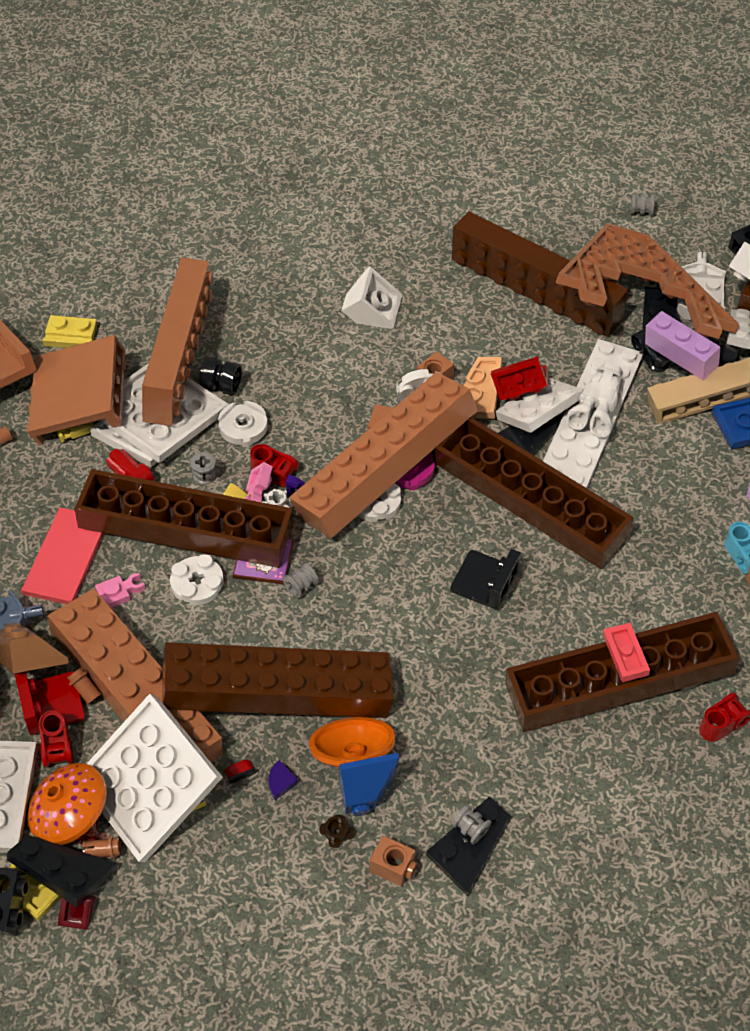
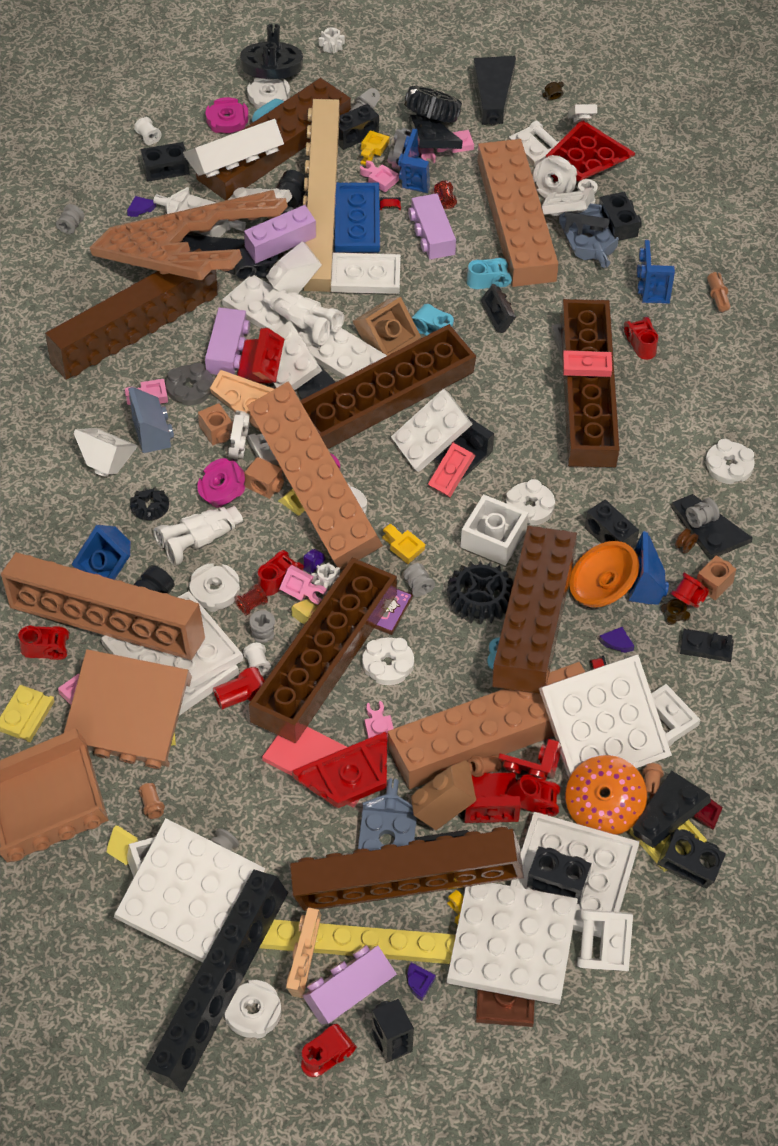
camera: 75 degrees left, 0 degrees up
none -> red piece [18,625,70,660]
none -> blue slope [71,525,131,580]
none -> bright pink plate [125,379,168,405]
none -> dark purple tile [127,196,156,217]
none -> sand blue slope [128,387,174,453]
none -> black gear [130,487,170,521]
none -> white piece [153,506,243,566]
none -> flat silver plate [166,363,213,406]
none -> dark pink plate [197,458,245,508]
none -> lavender brick [205,307,250,375]
none -> clear red bush [234,584,268,616]
none -> white bush [243,643,271,675]
none -> white slope [266,241,322,294]
none -> red wing [292,731,387,808]
none -> white plate [331,253,400,294]
none -> medium nougat slope [353,297,421,356]
none -> yellow plate [382,524,426,564]
none -> white plate [391,389,472,472]
none -> medium azure piece [411,304,454,336]
none -> coral plate [428,443,475,497]
none -> black gear [446,560,513,624]
none -> white brick [461,494,528,566]
none -> black plate [481,284,516,333]
none -> red bracket [498,739,561,781]
none -> white plate [506,479,555,525]
none -> black brick [585,499,639,549]
none -> white plate [651,684,700,746]
none -> red piece [670,572,709,608]
none -> reddish brown bush [675,528,698,554]
none -> black plate [680,628,734,662]
none -> white plate [705,439,755,484]

